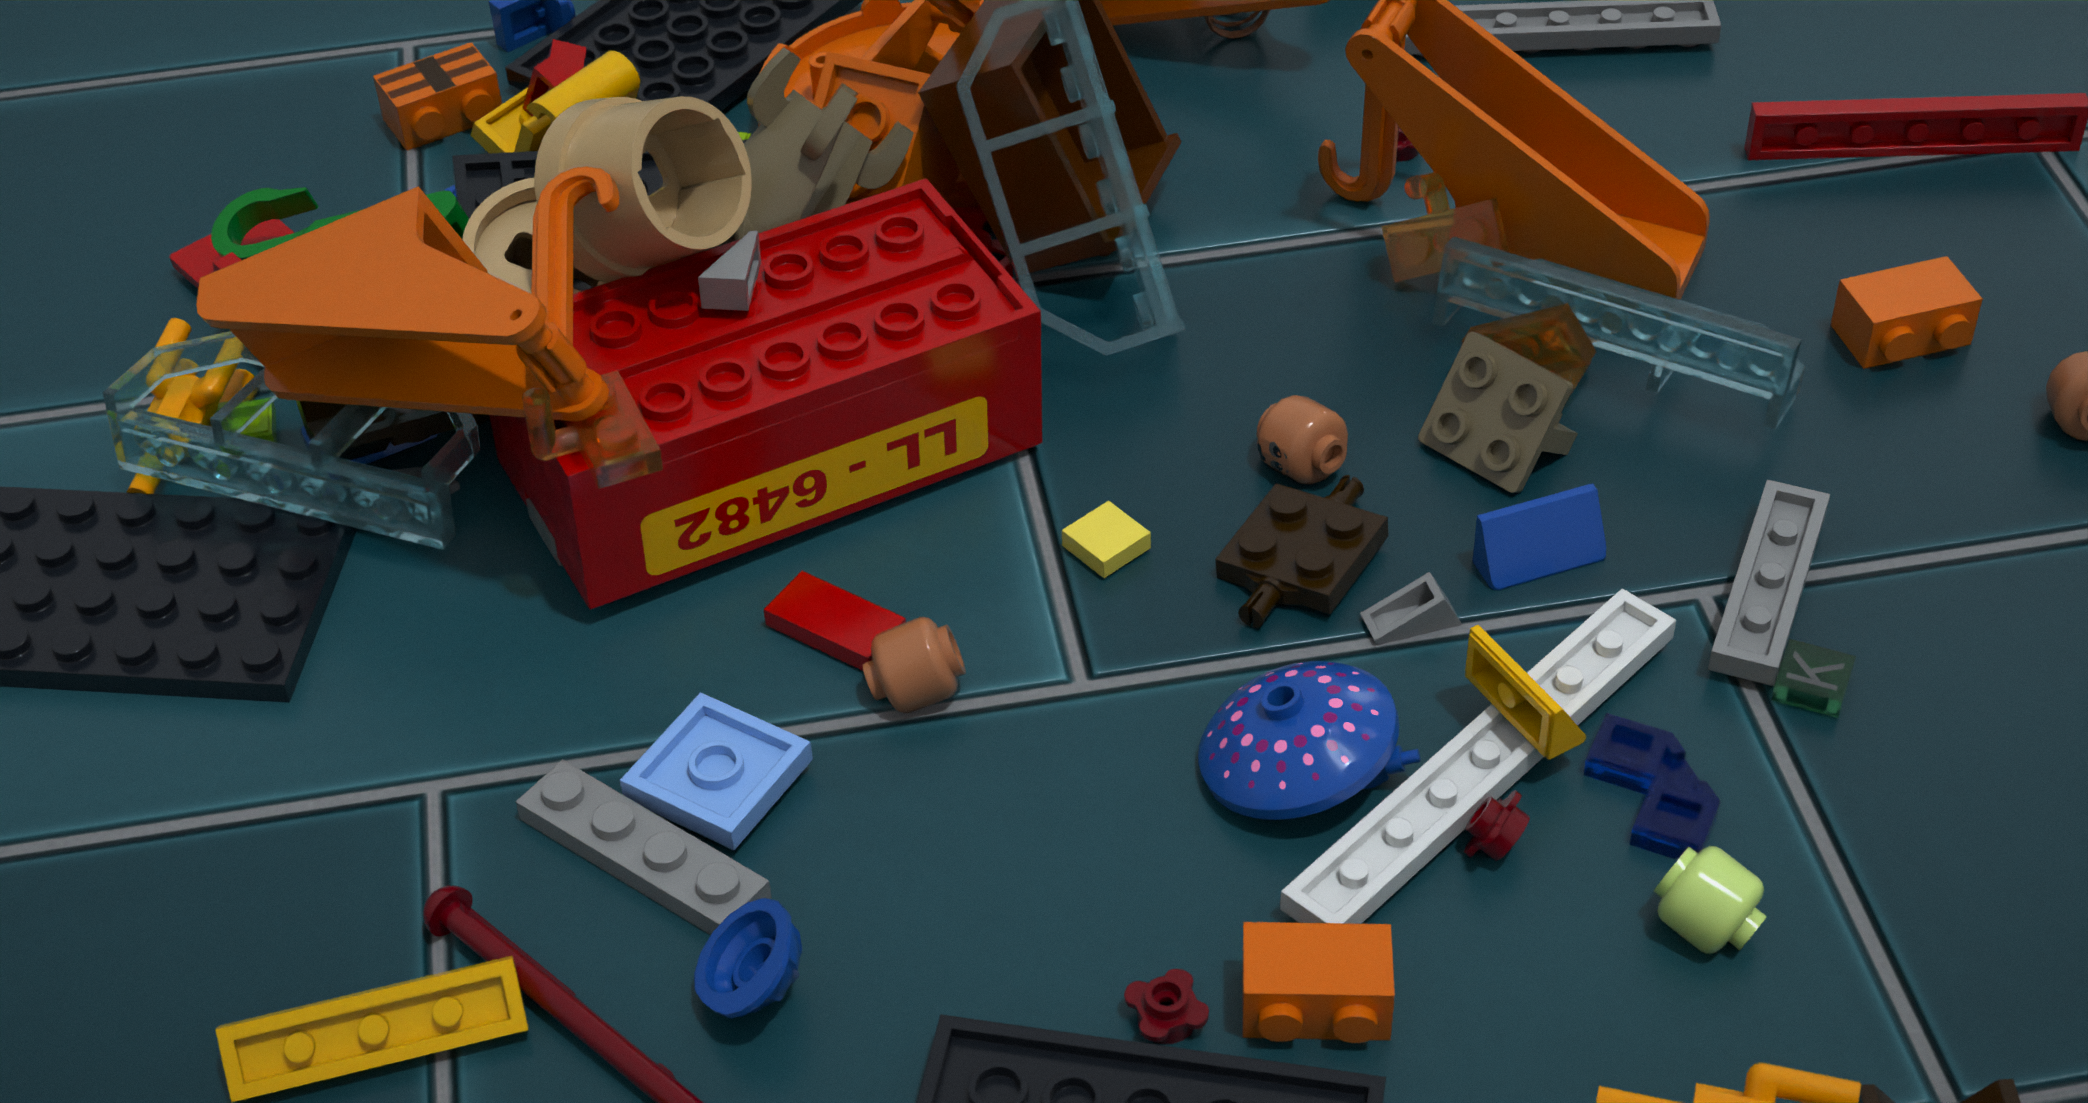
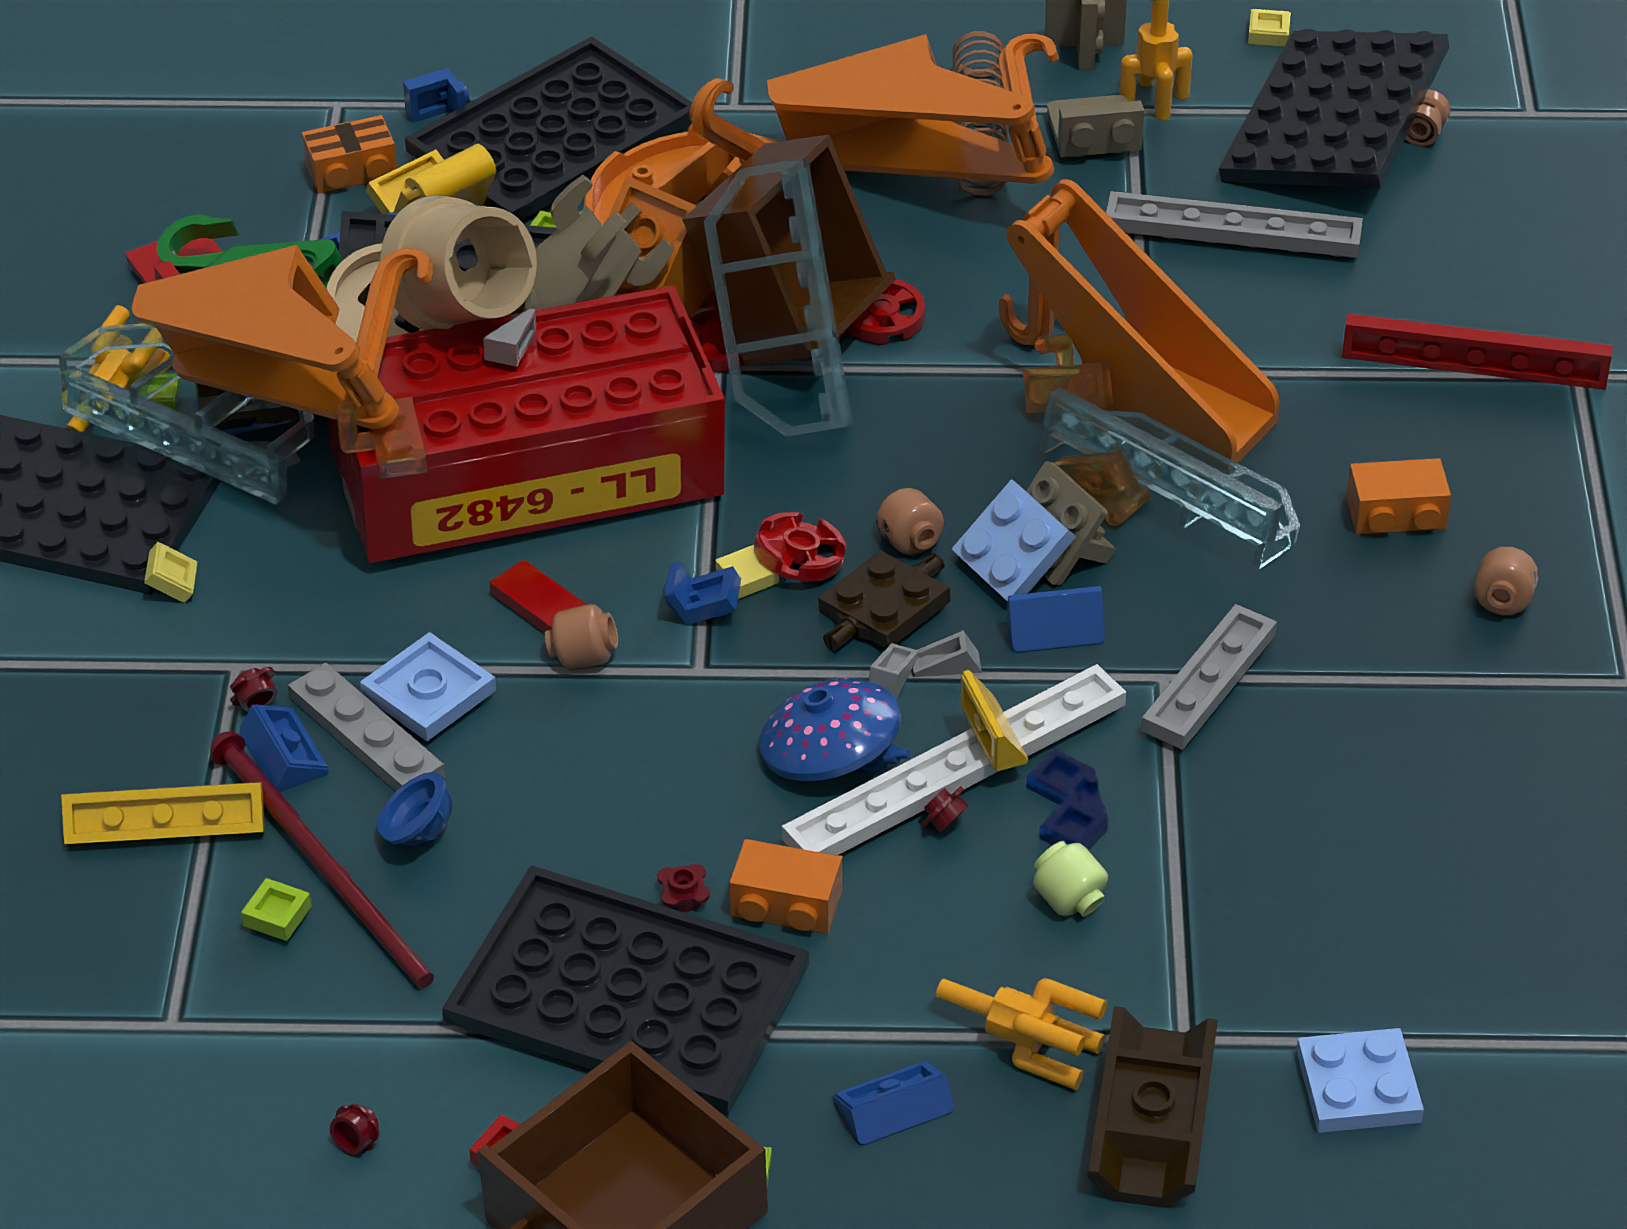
camera: 10 degrees right, 0 degrees up
red piece [522,39,587,117] -> none
clear green tile [1771,639,1856,718] -> none
none -> light yellow tile [144,542,198,603]
none -> dark red plate [230,667,277,711]
none -> blue slope [239,705,329,792]
none -> blue bracket [664,561,741,626]
none -> red piece [754,512,846,582]
none -> red piece [848,279,926,344]
none -> light grey piece [869,643,919,700]
none -> light blue plate [952,479,1076,601]

